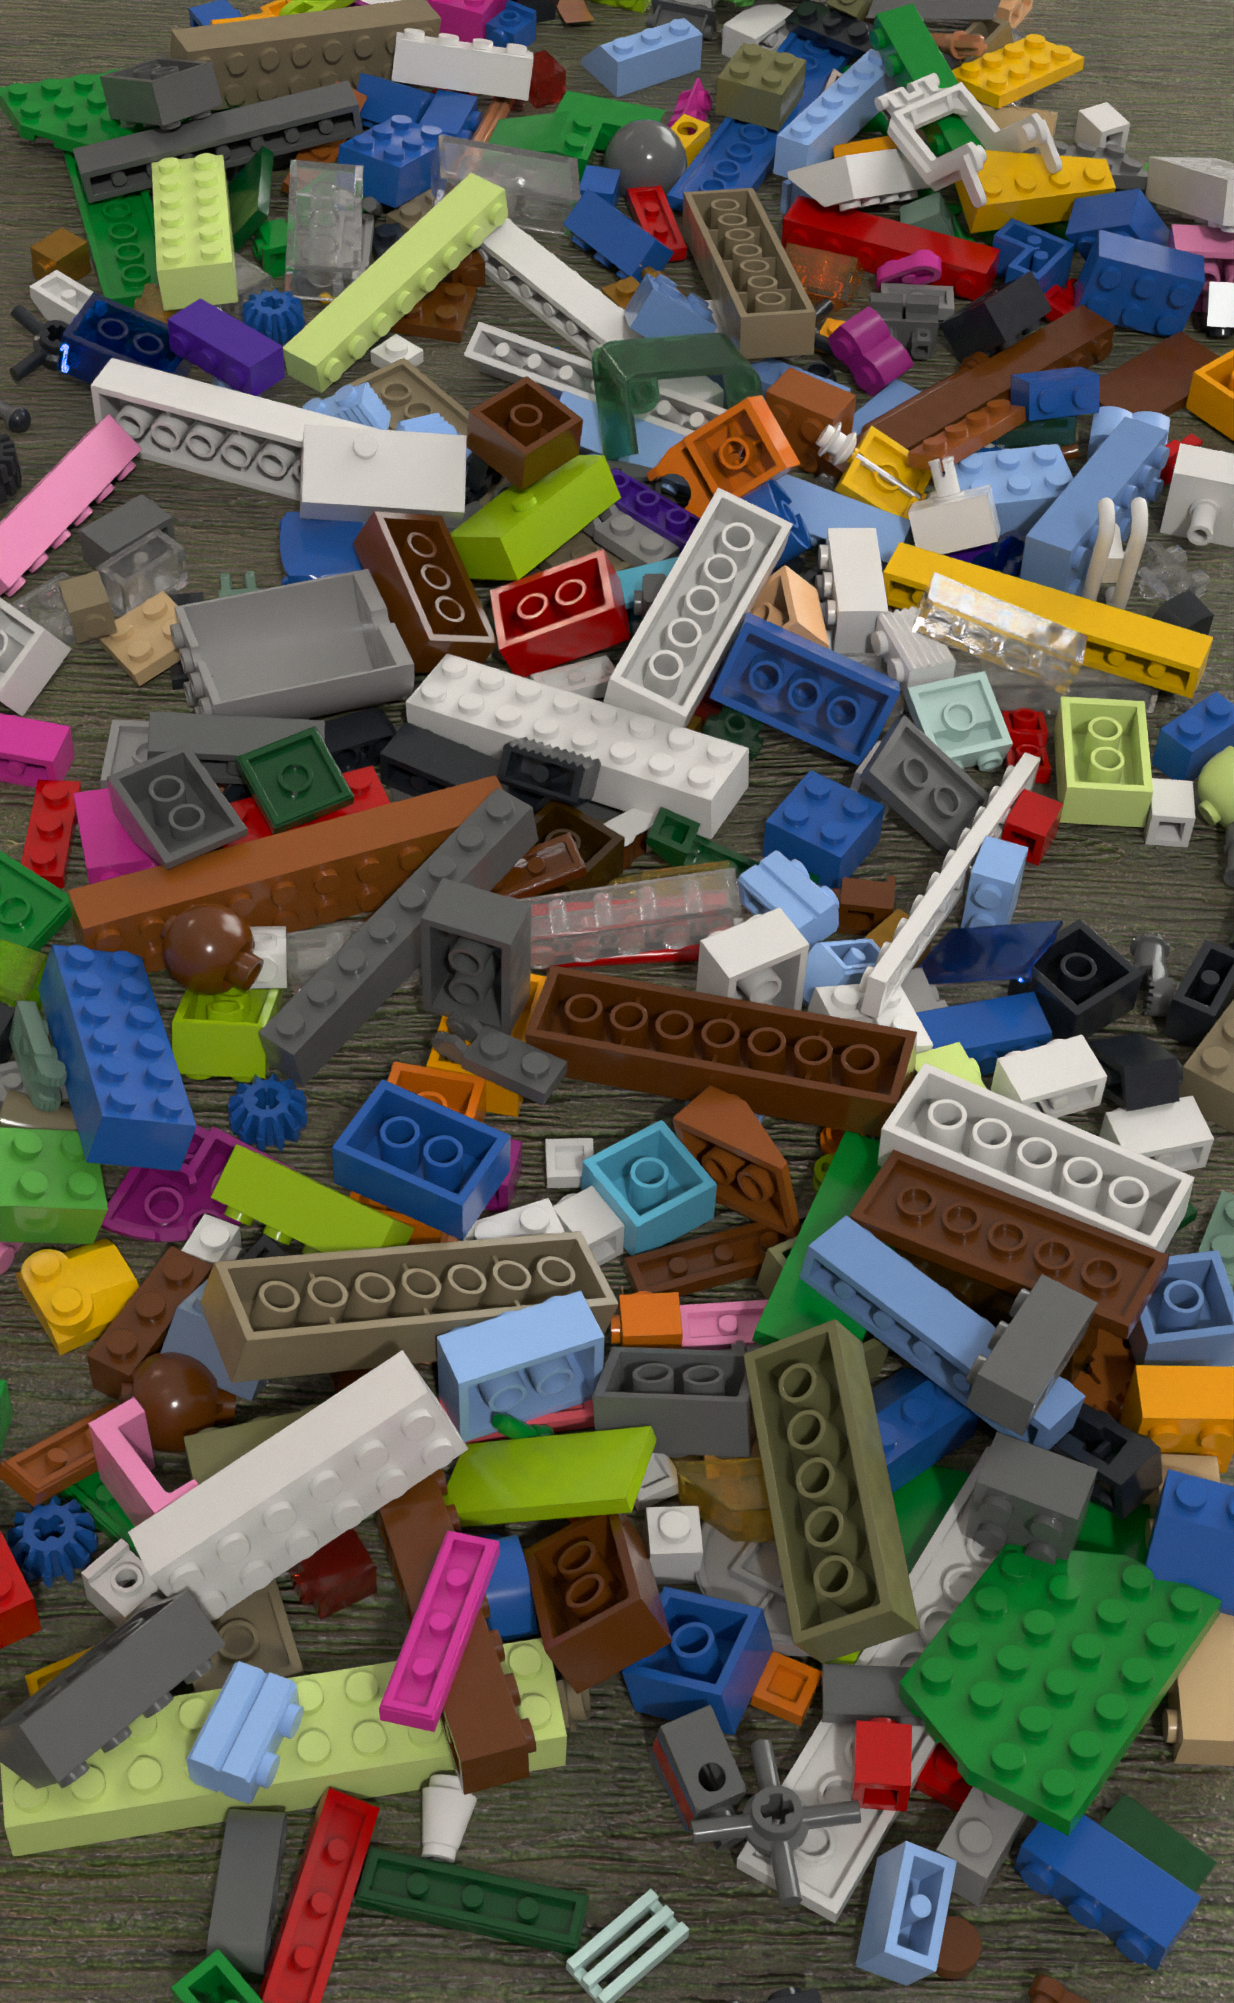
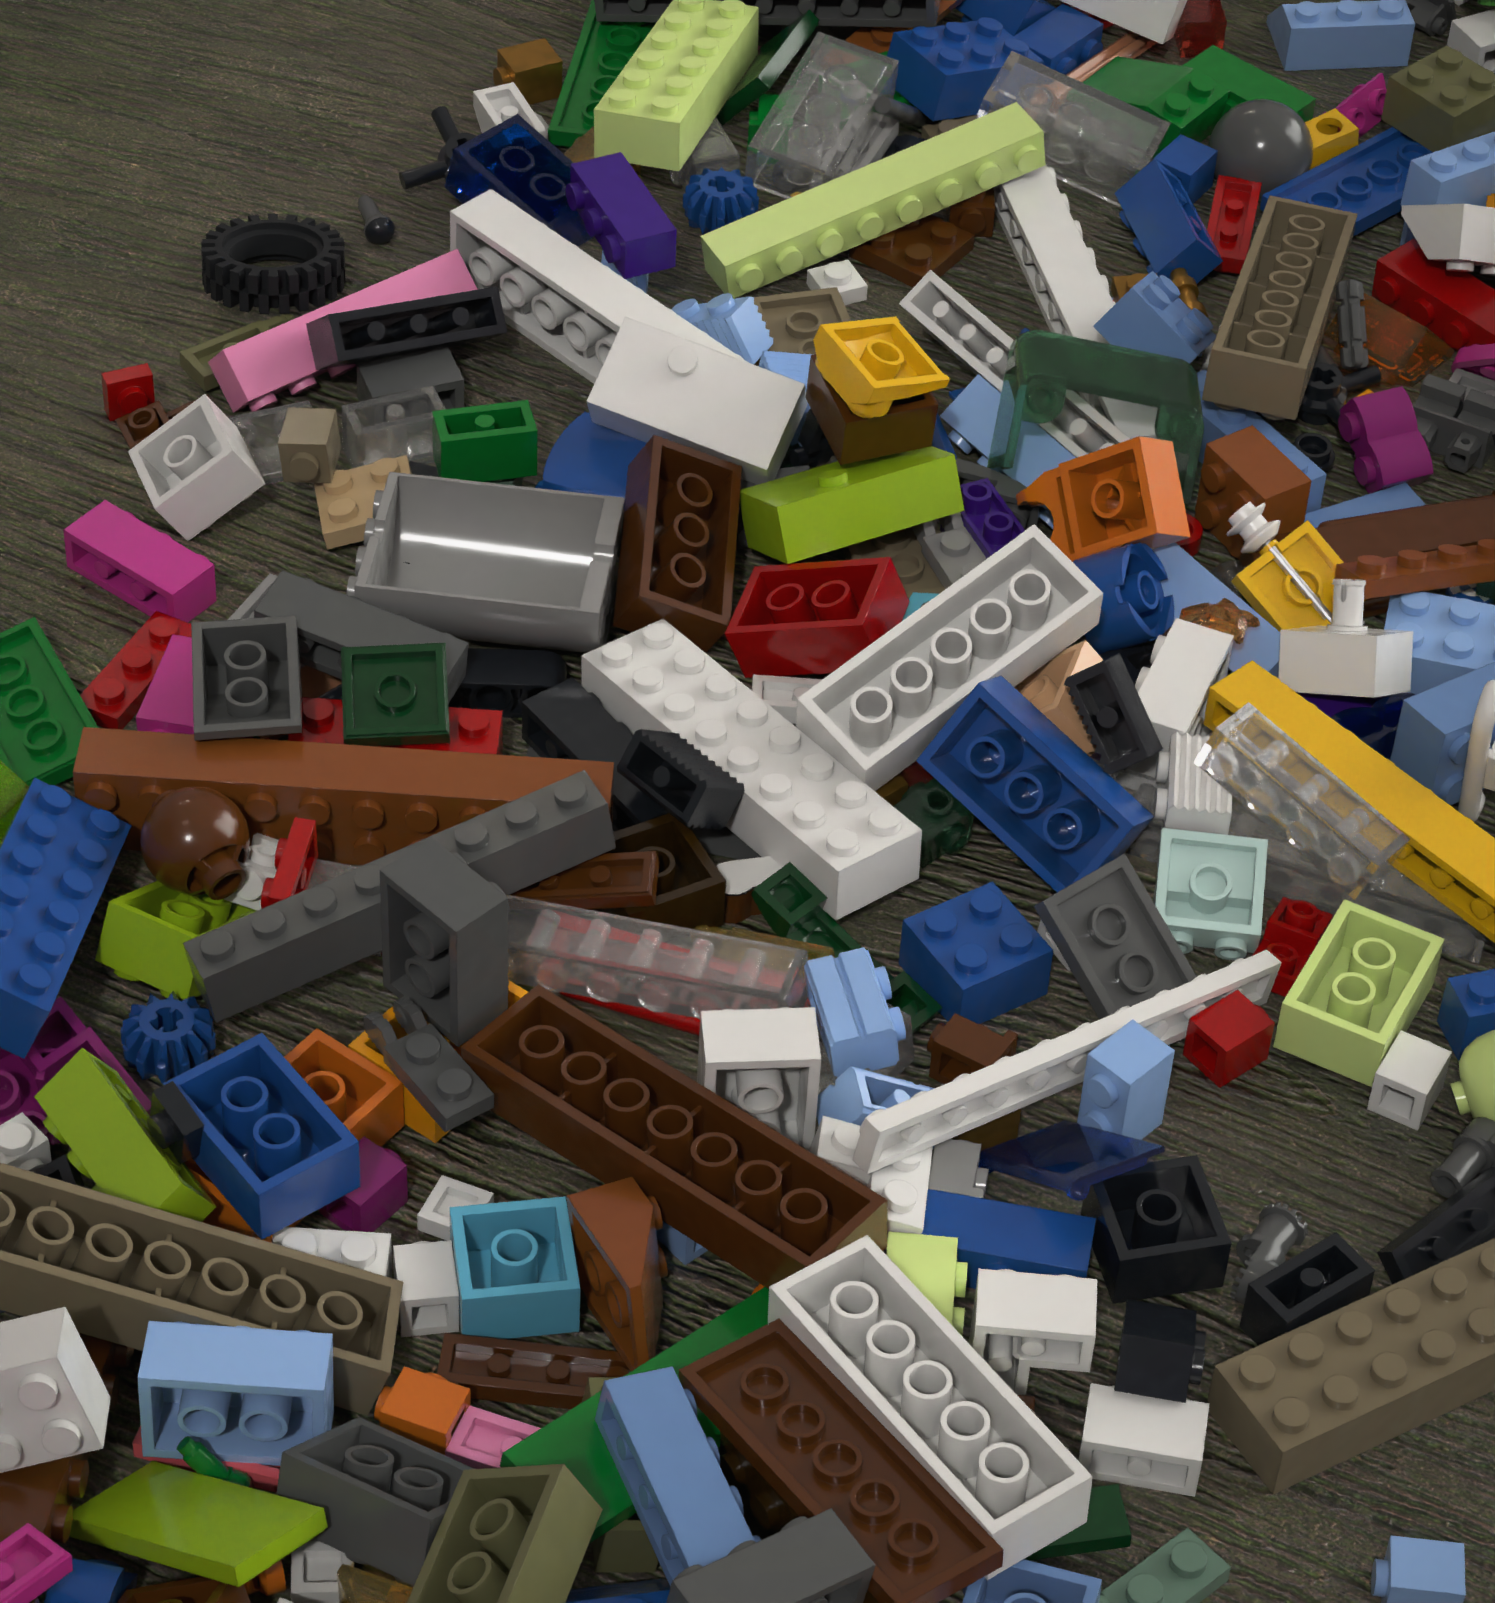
camera: 25 degrees right, 5 degrees down
none -> black plate [147,1081,204,1164]
none -> red plate [261,817,318,909]
none -> black brick [306,286,507,370]
none -> green brick [432,400,538,482]
none -> yellow slope [813,316,950,418]
none -> black brick [1064,653,1163,774]
none -> clear orange hat [1162,598,1260,644]
none -> dark grey axle [1335,279,1369,371]

